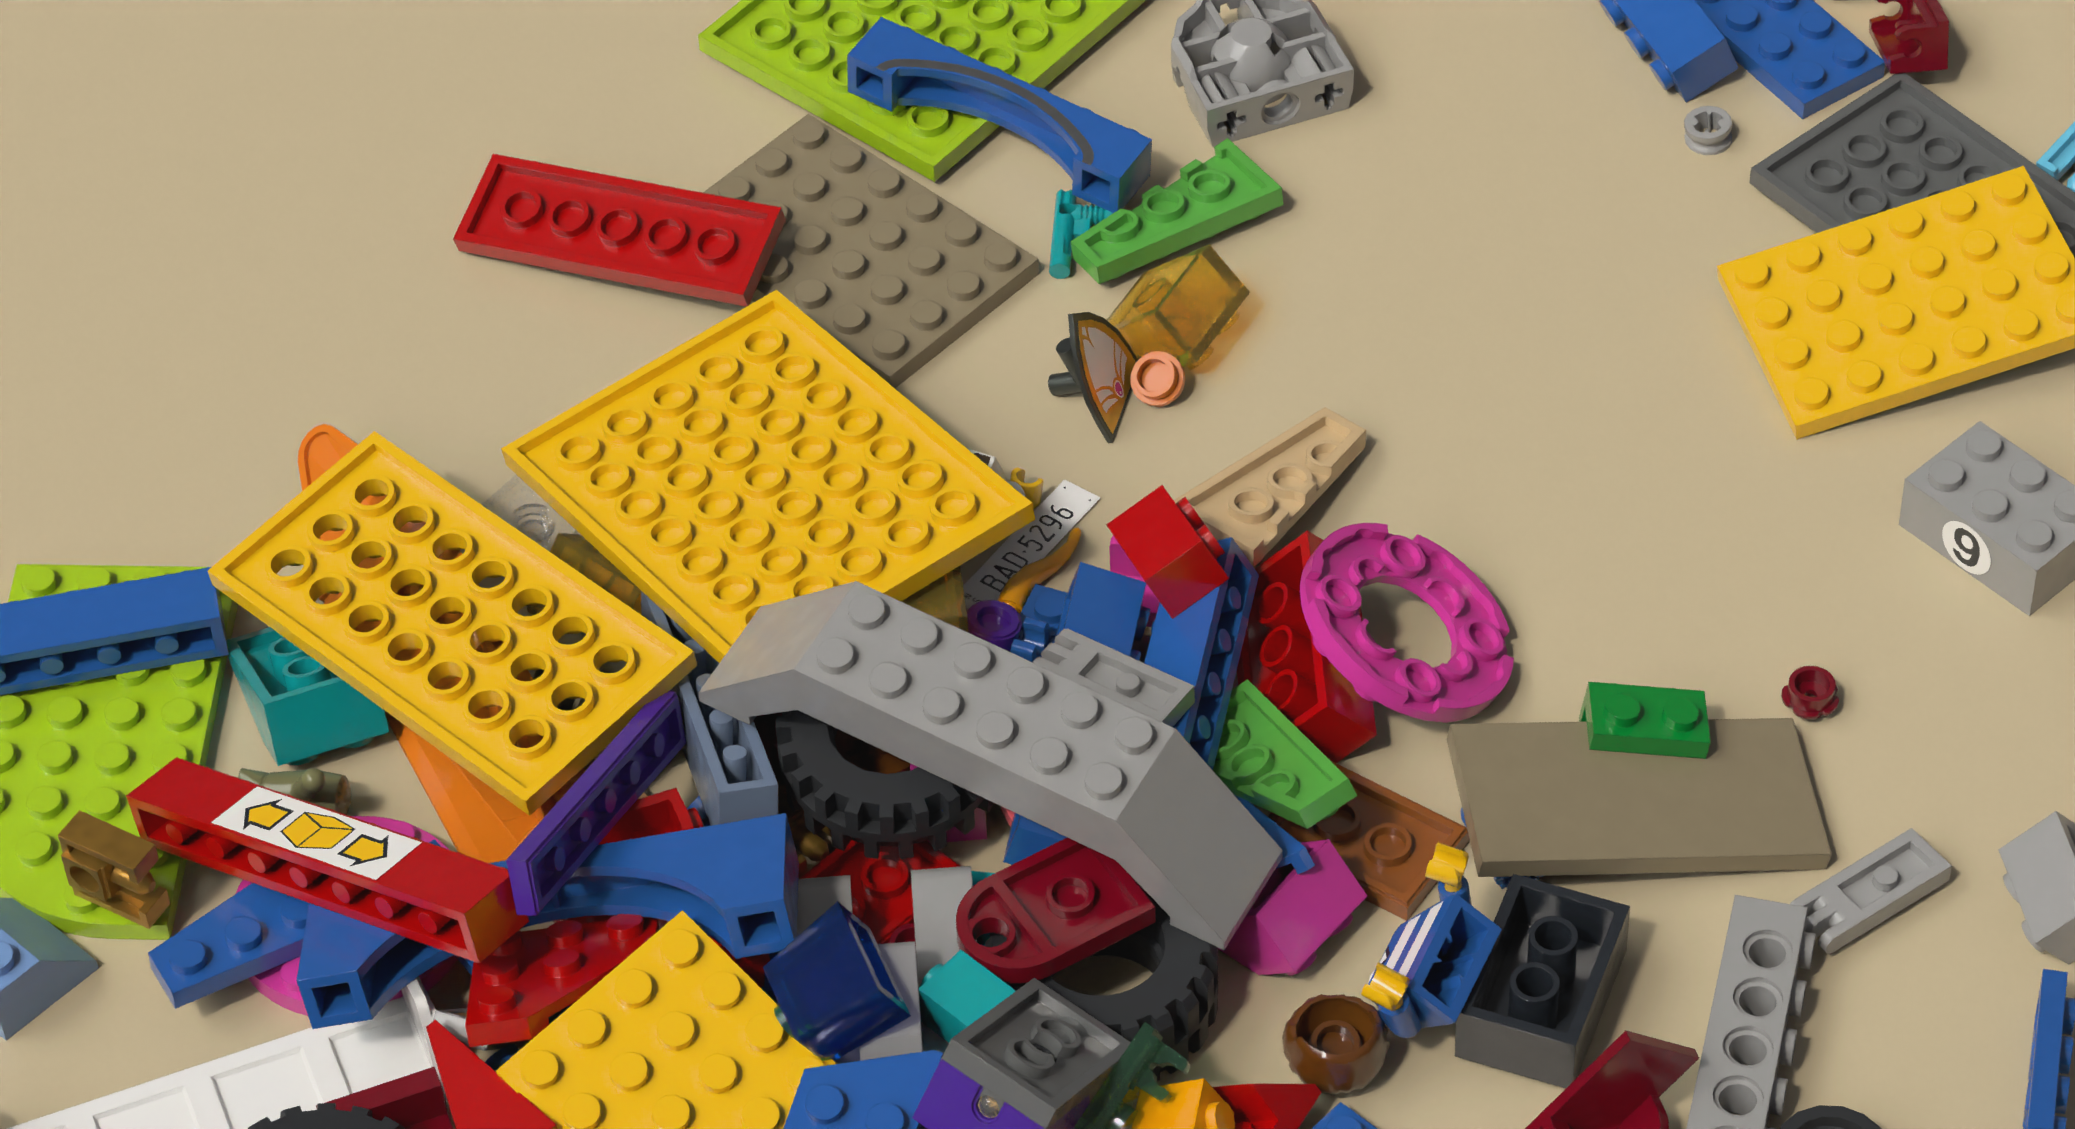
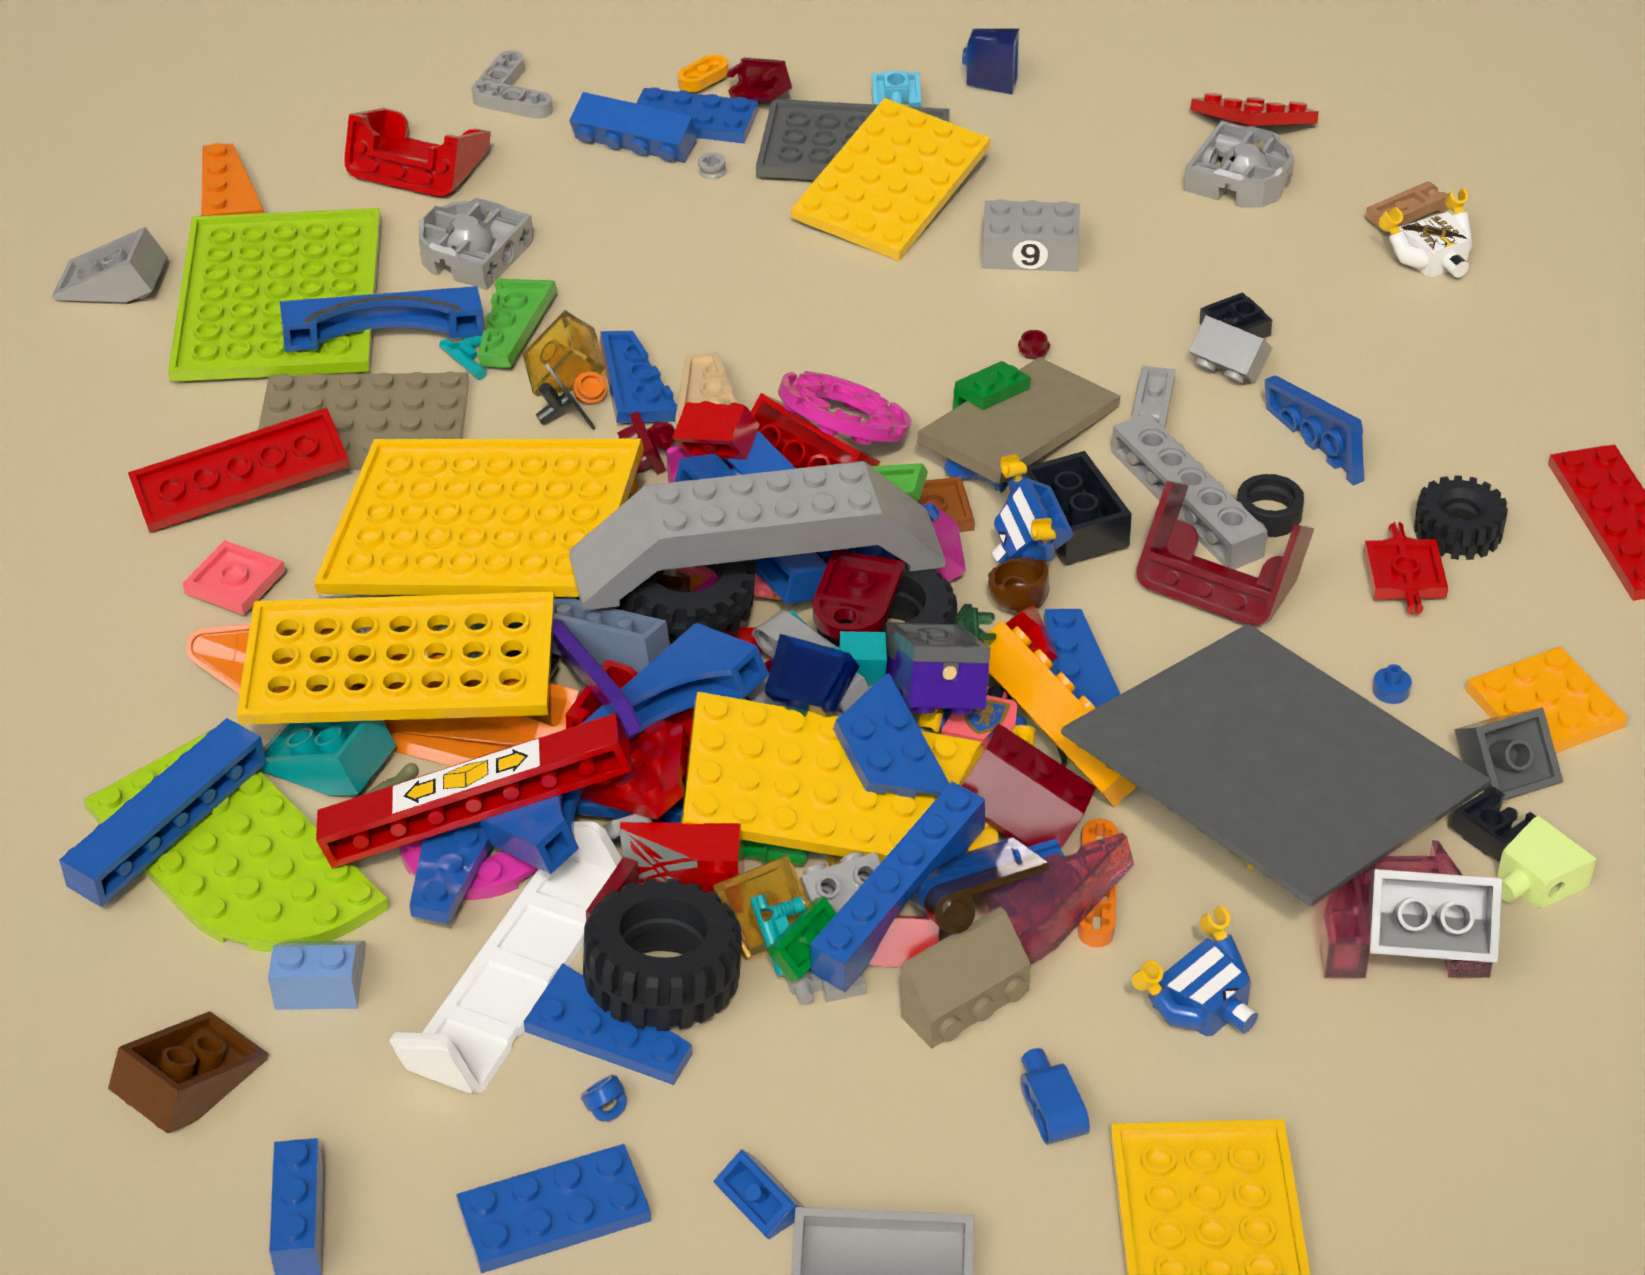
camera: 45 degrees left, 5 degrees down
pearl gold brick [58,810,170,929] -> none
none -> coral plate [182,540,285,615]
none -> blue wing [600,331,678,423]
none -> dark red hips [617,411,675,475]

